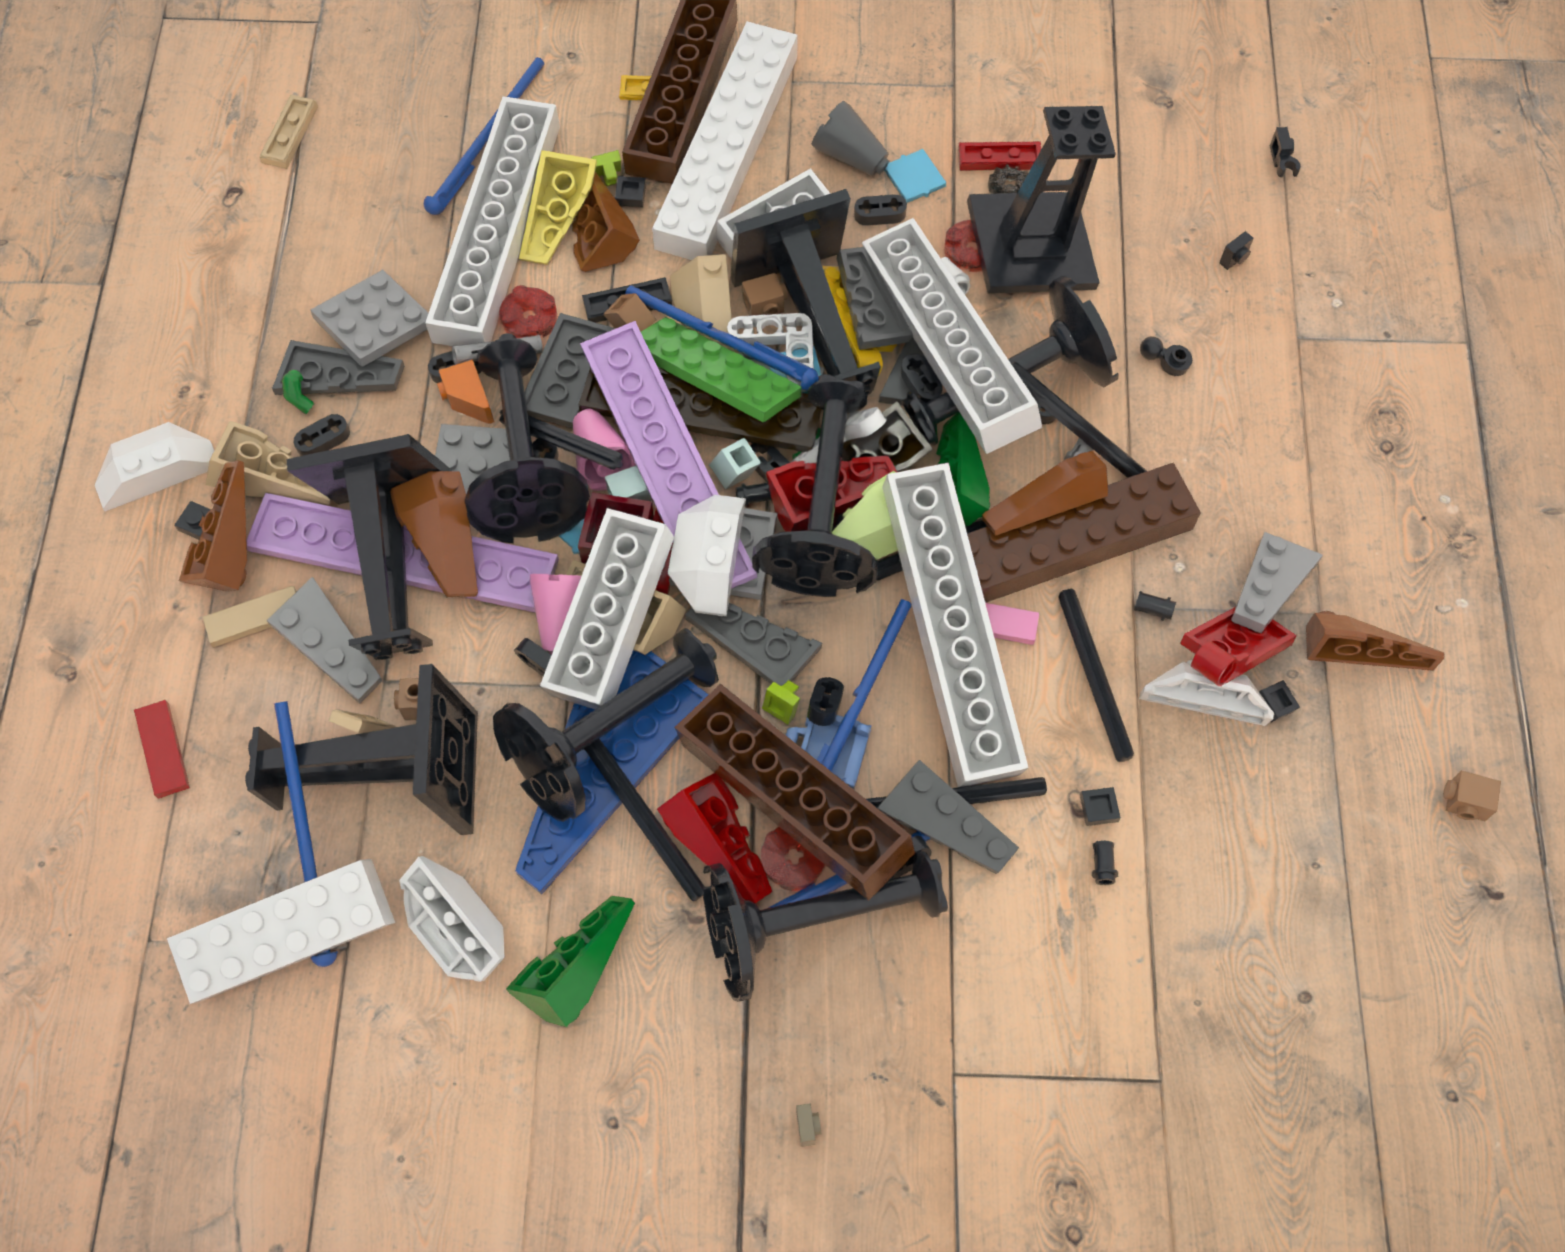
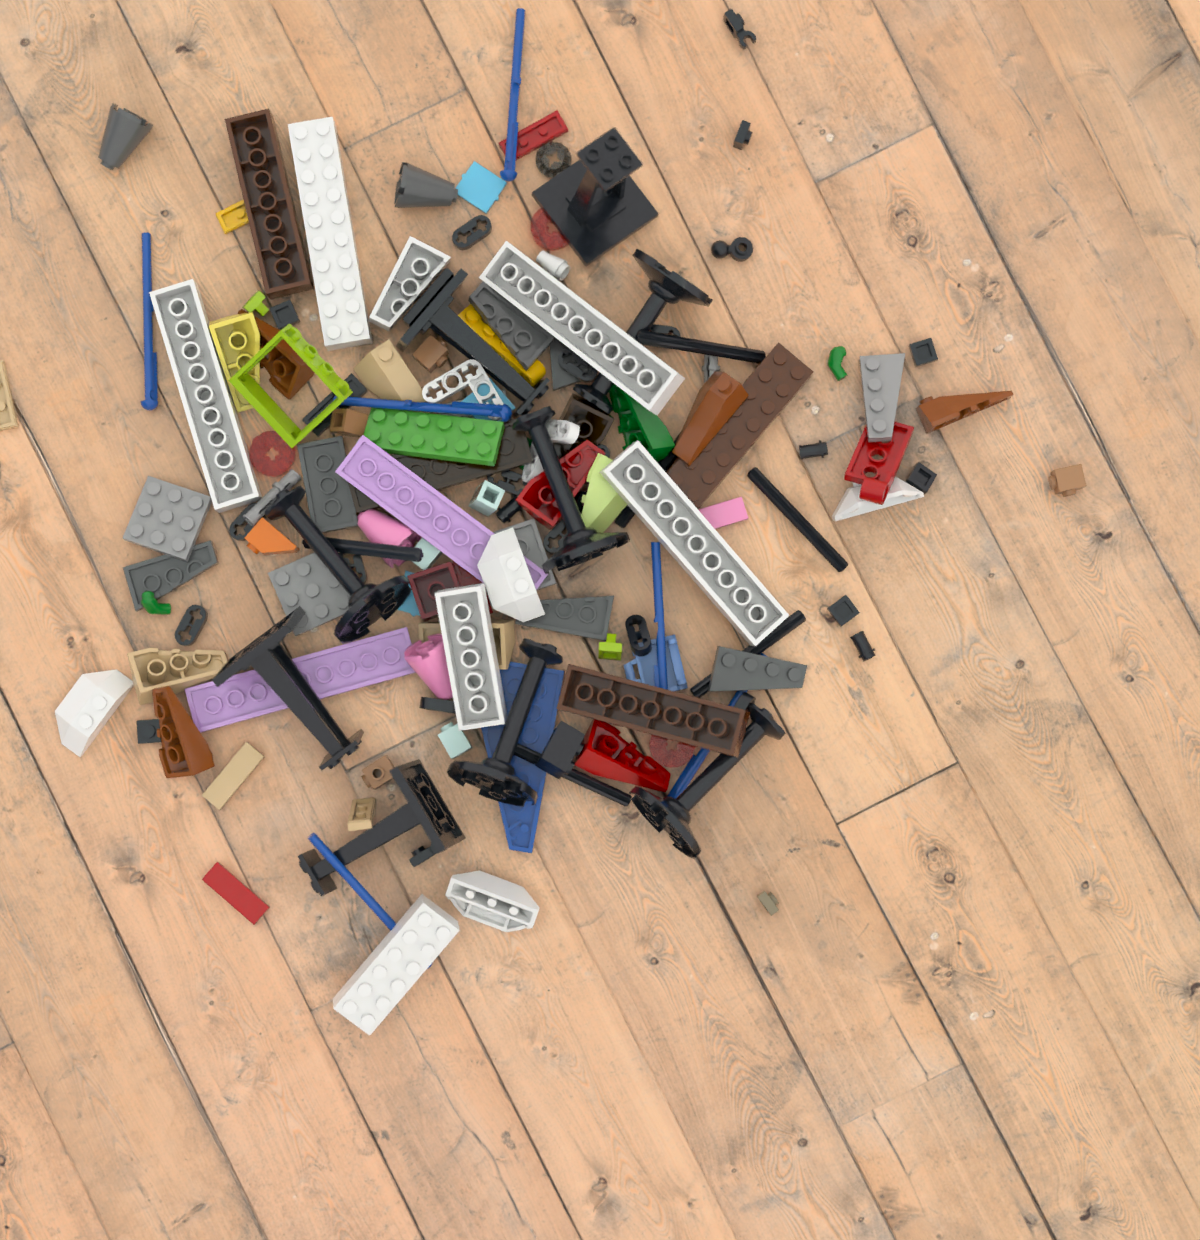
camera: 25 degrees left, 20 degrees up
light grey wing [267,577,382,703] -> none
dark orange wedge [390,471,478,598] -> none
green wedge [506,896,635,1027] -> none
none -> lime window [228,323,353,448]
none -> black plate [409,843,445,867]
none -> light aqua brick [438,722,473,759]
none -> blue bar [500,8,525,182]
none -> black brick [535,721,585,779]
none -> green arm [828,346,847,381]
none -> black plate [908,338,938,367]

